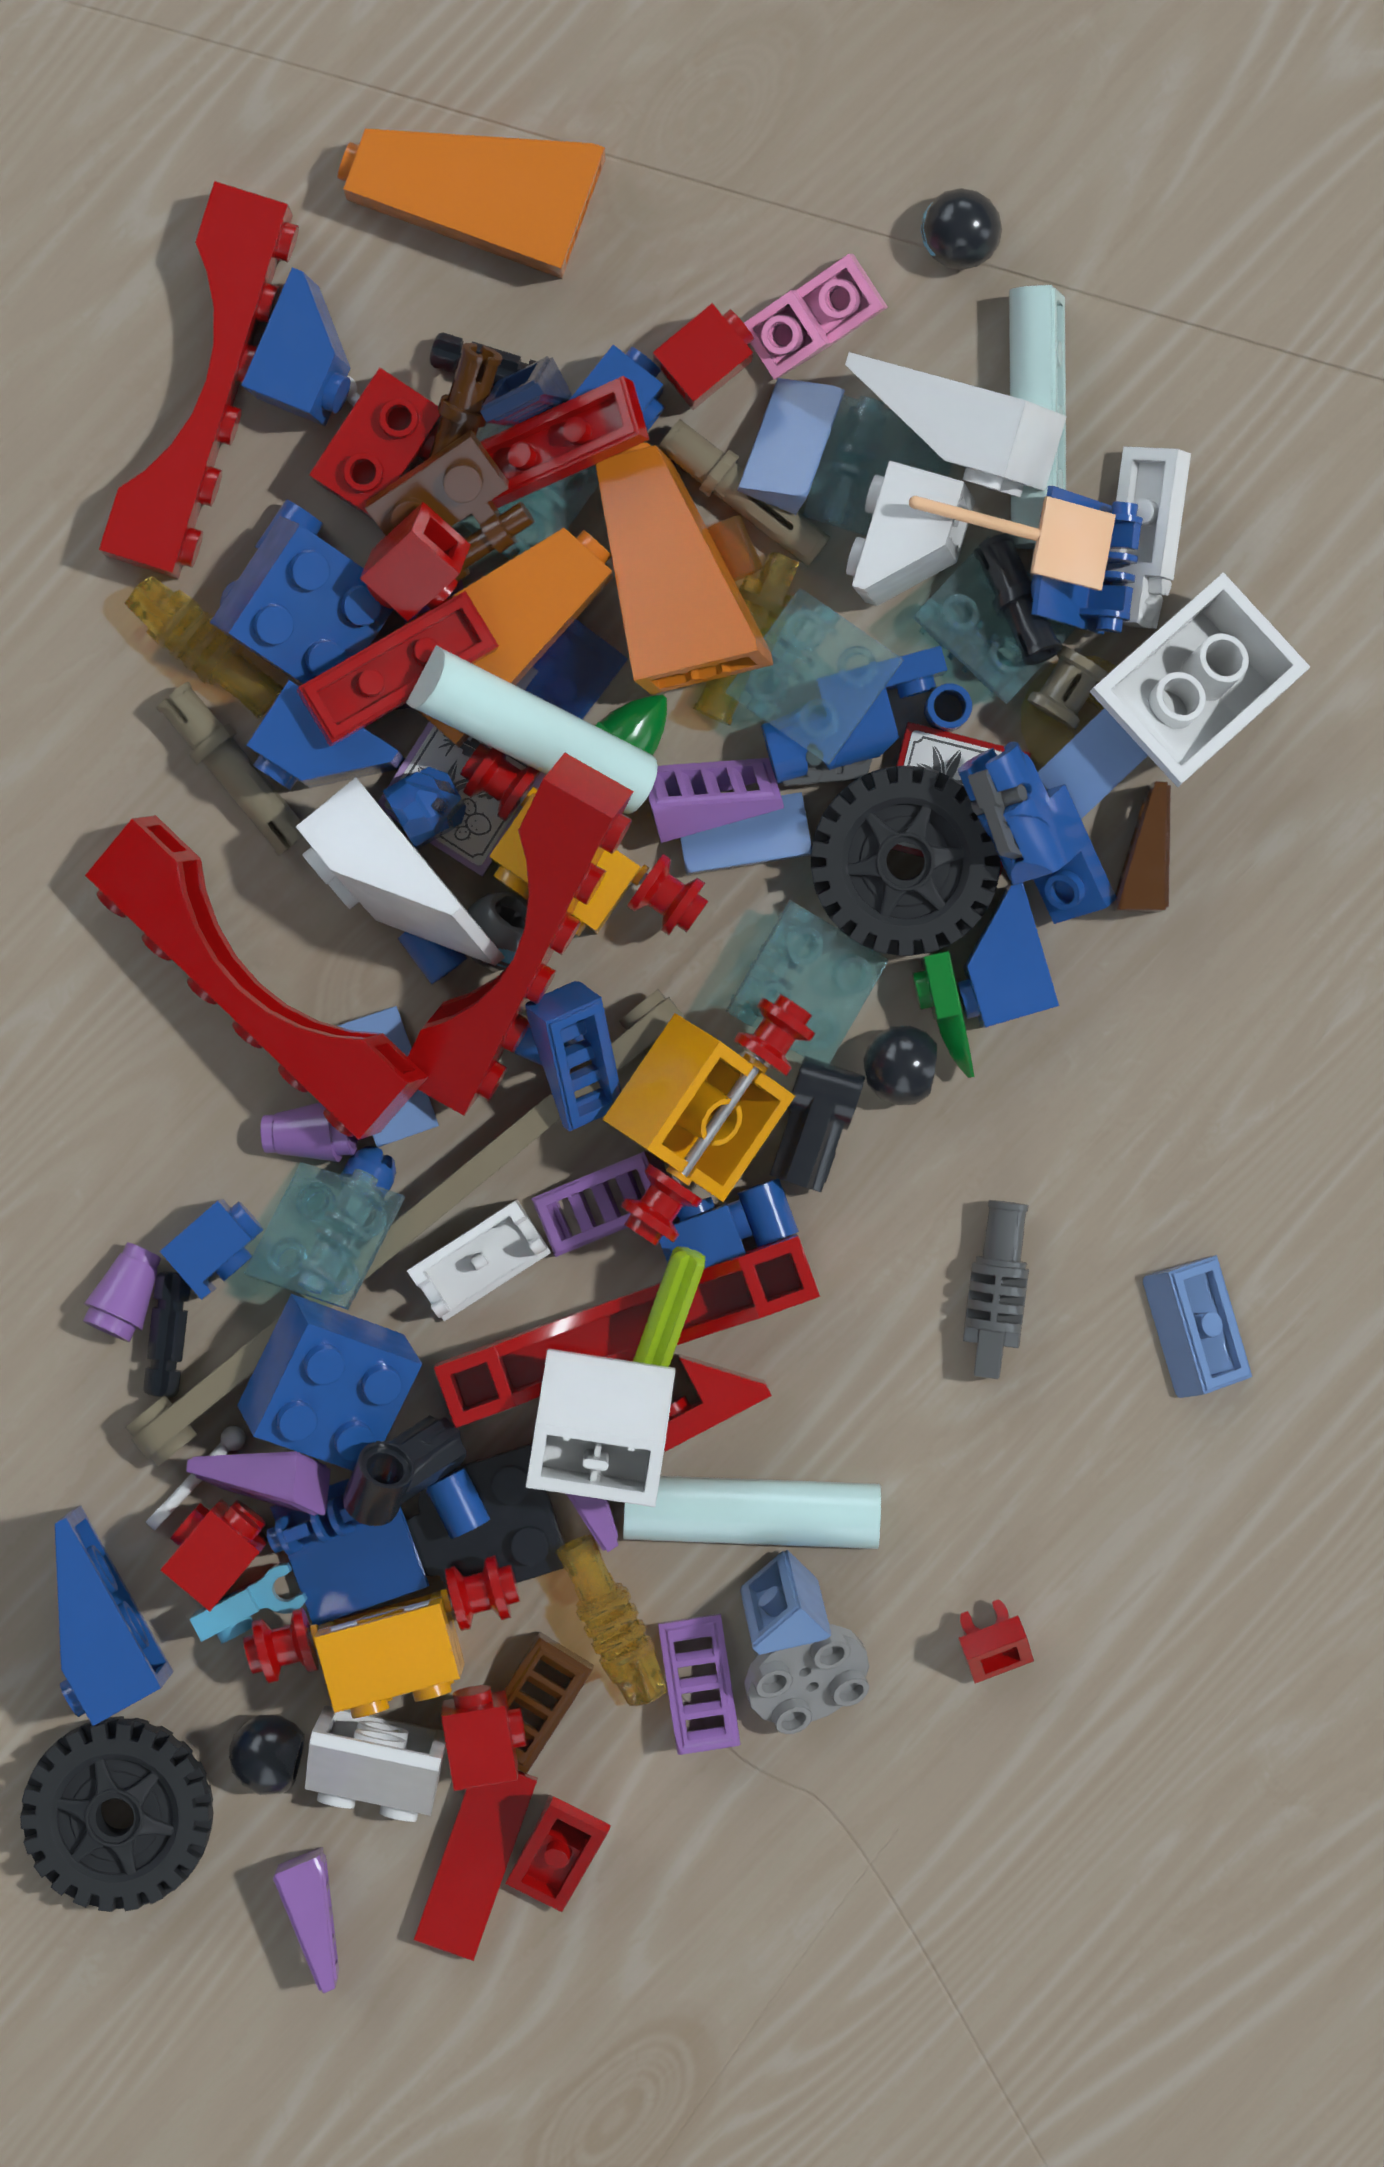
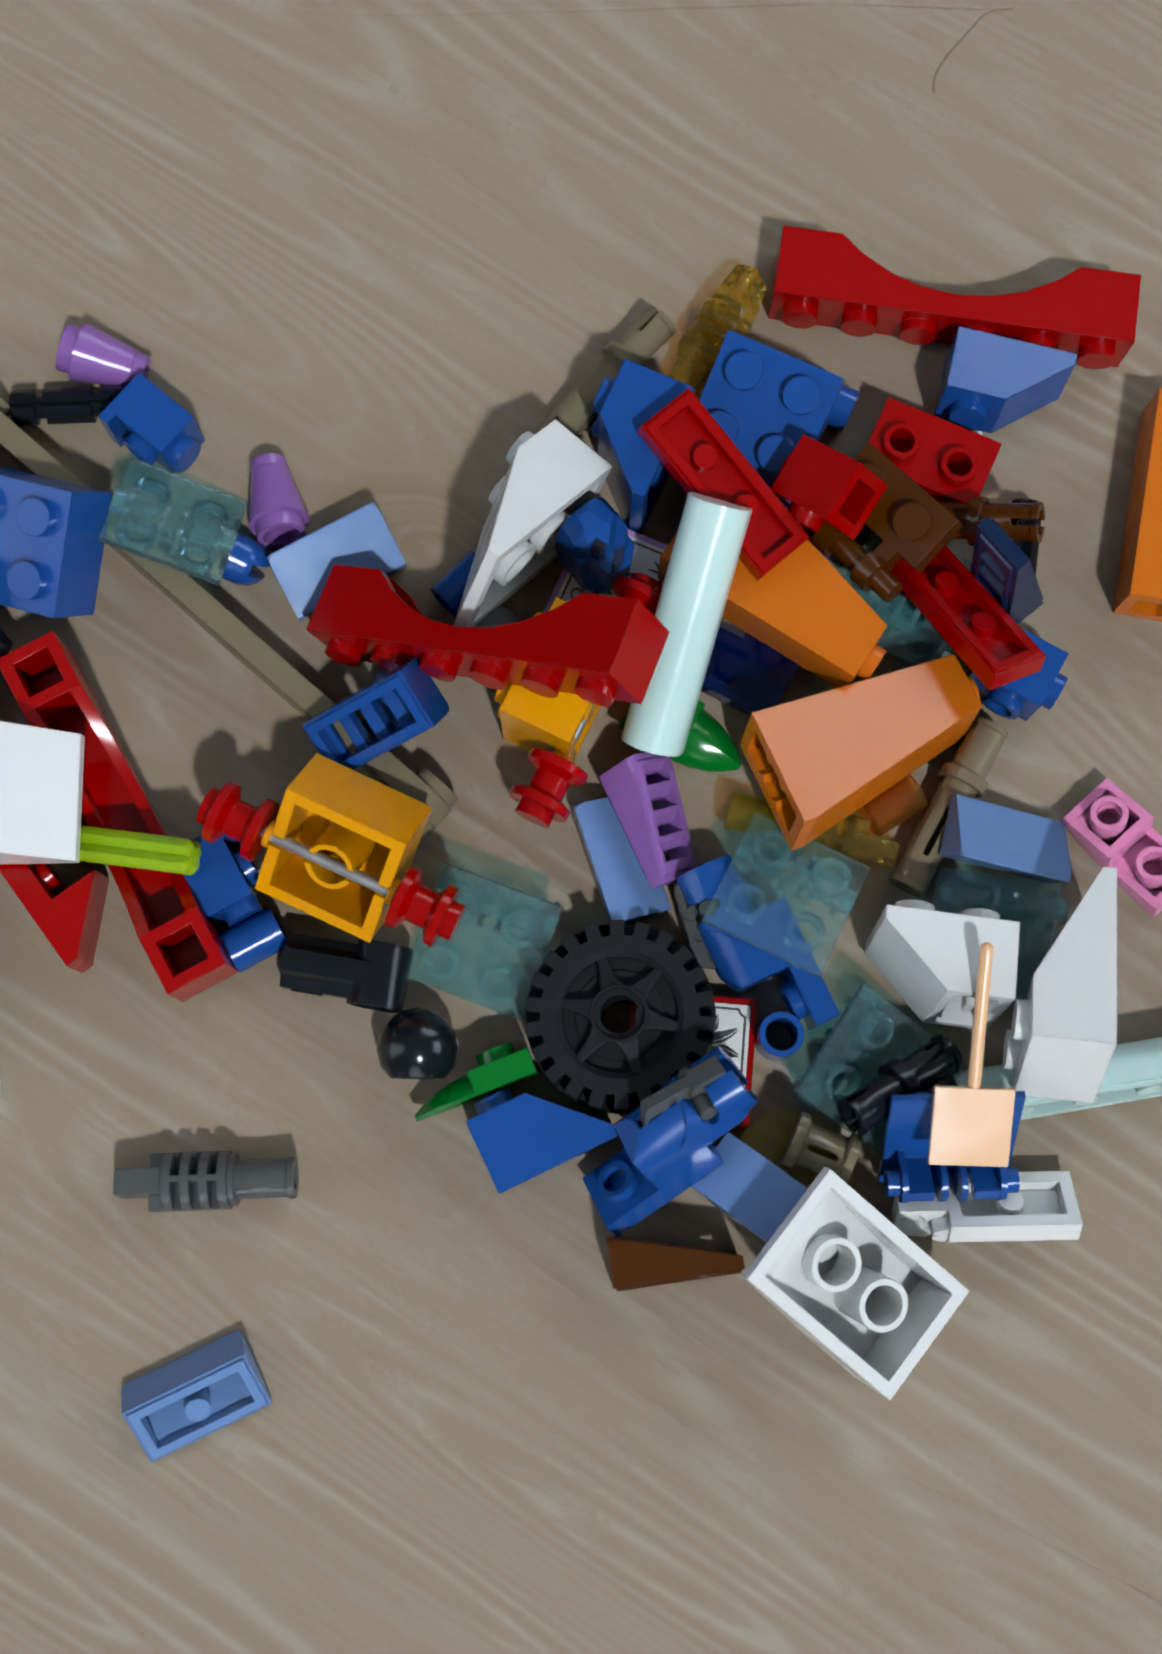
camera: 85 degrees right, 10 degrees down
red arch [85,815,428,1140] -> none
white hinge [407,1199,551,1322] -> none
medium lavender slope [531,1151,669,1257] -> none
red brick [652,303,754,410] -> none

